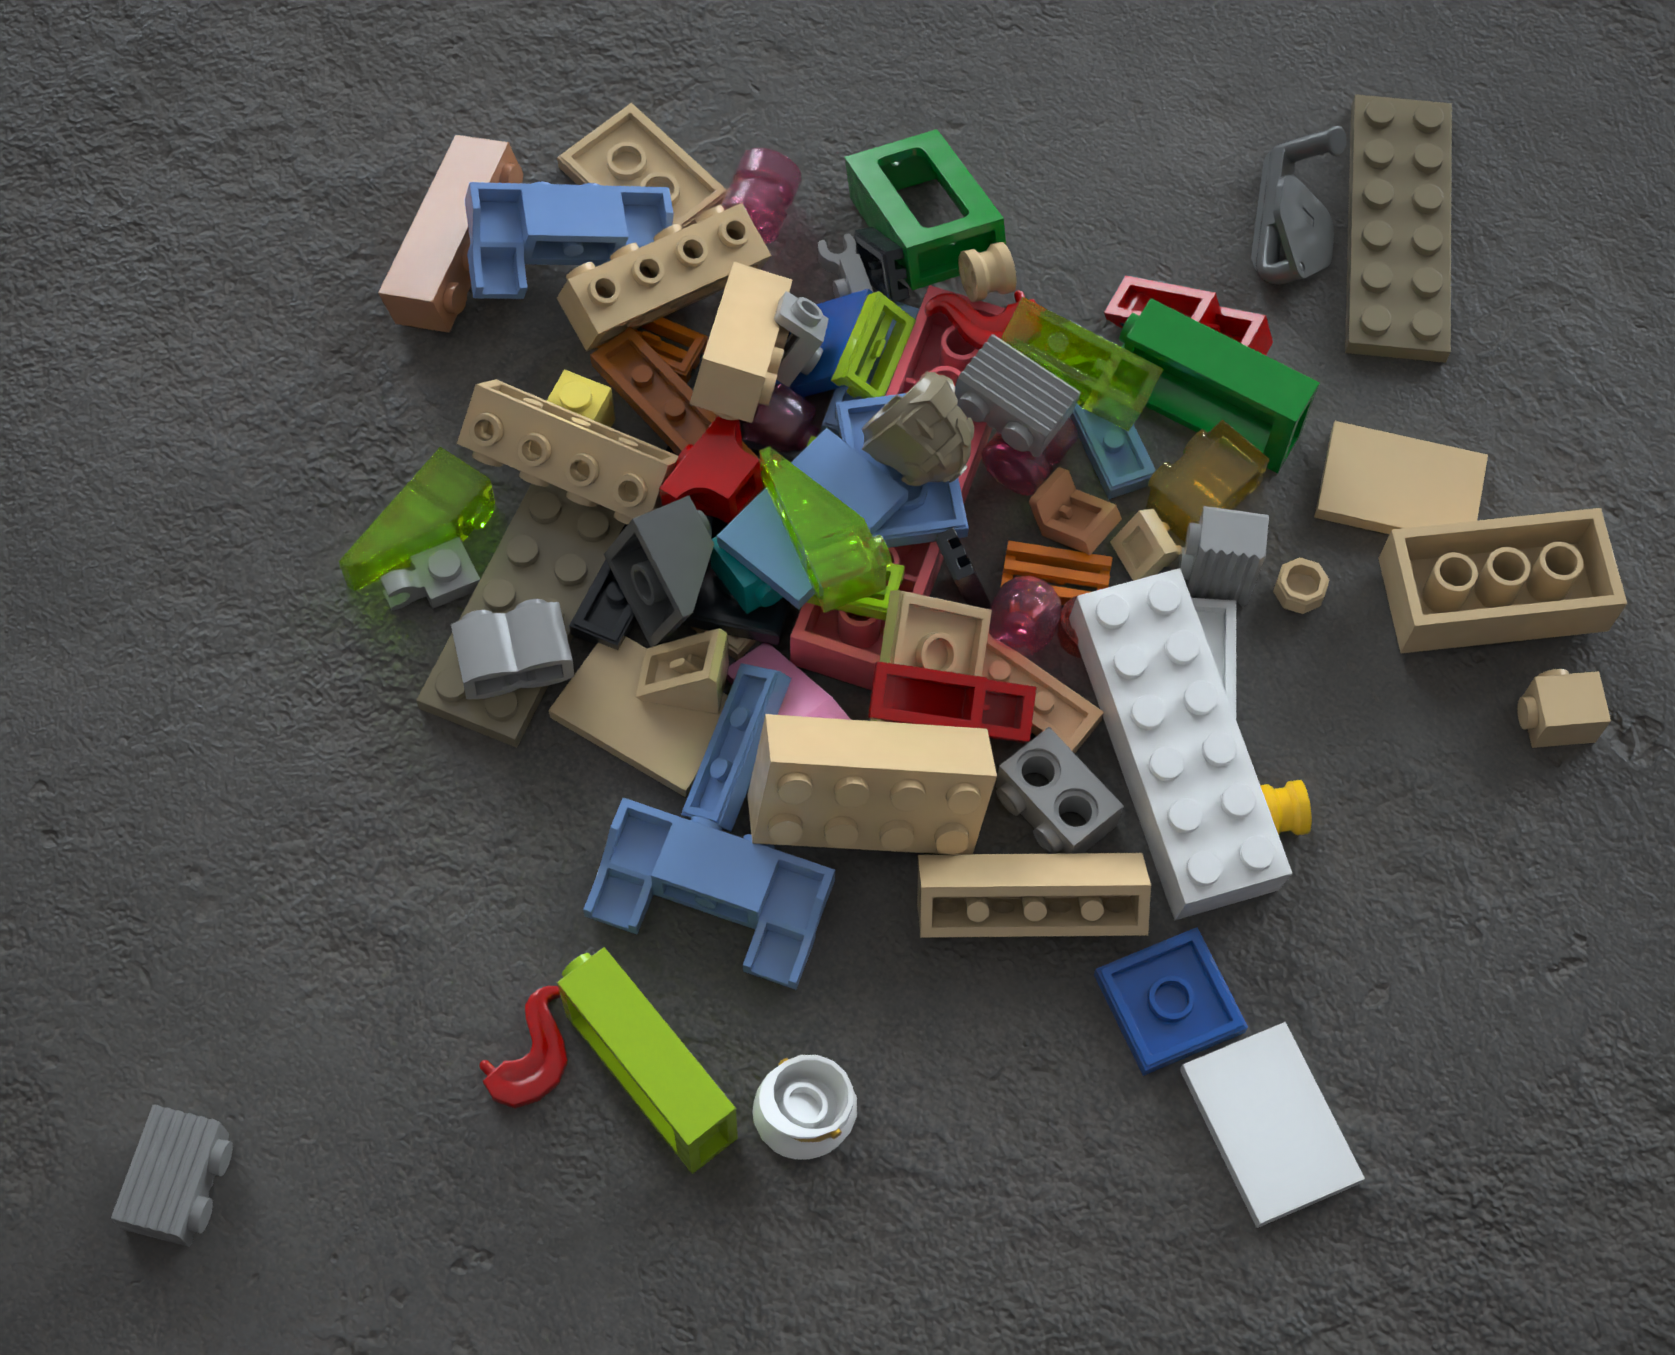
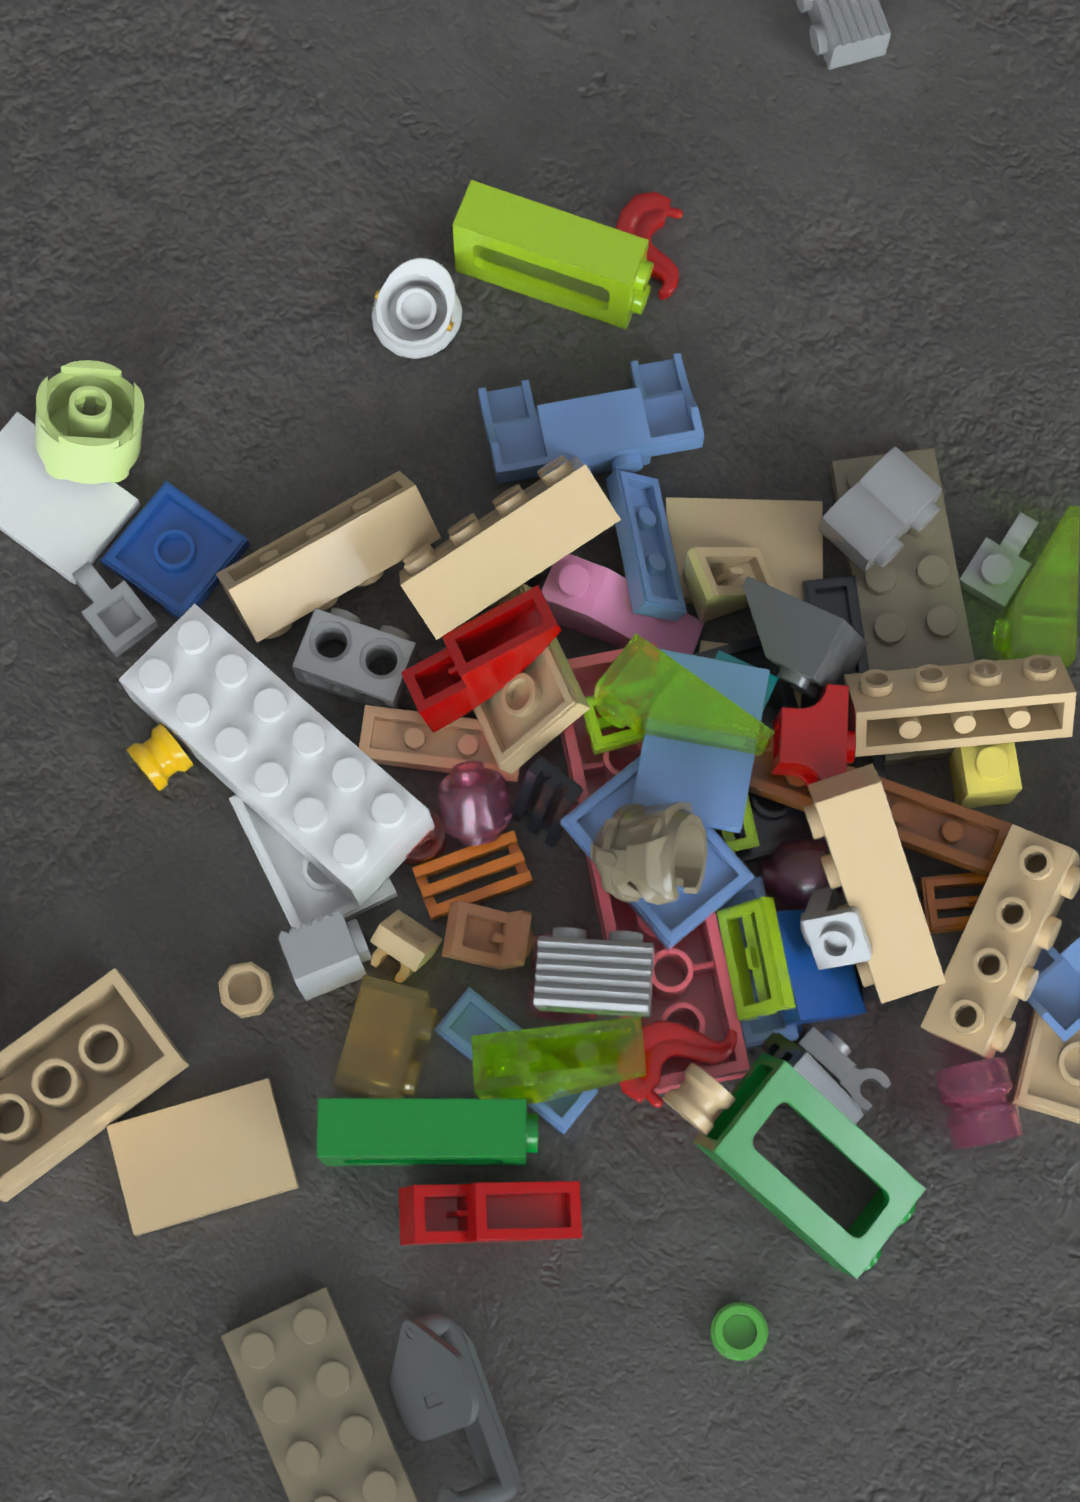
camera: 150 degrees right, 10 degrees up
none -> yellowish green brick [35,360,144,484]
none -> light grey plate [72,562,158,658]
none -> bright green tile [710,1302,768,1361]

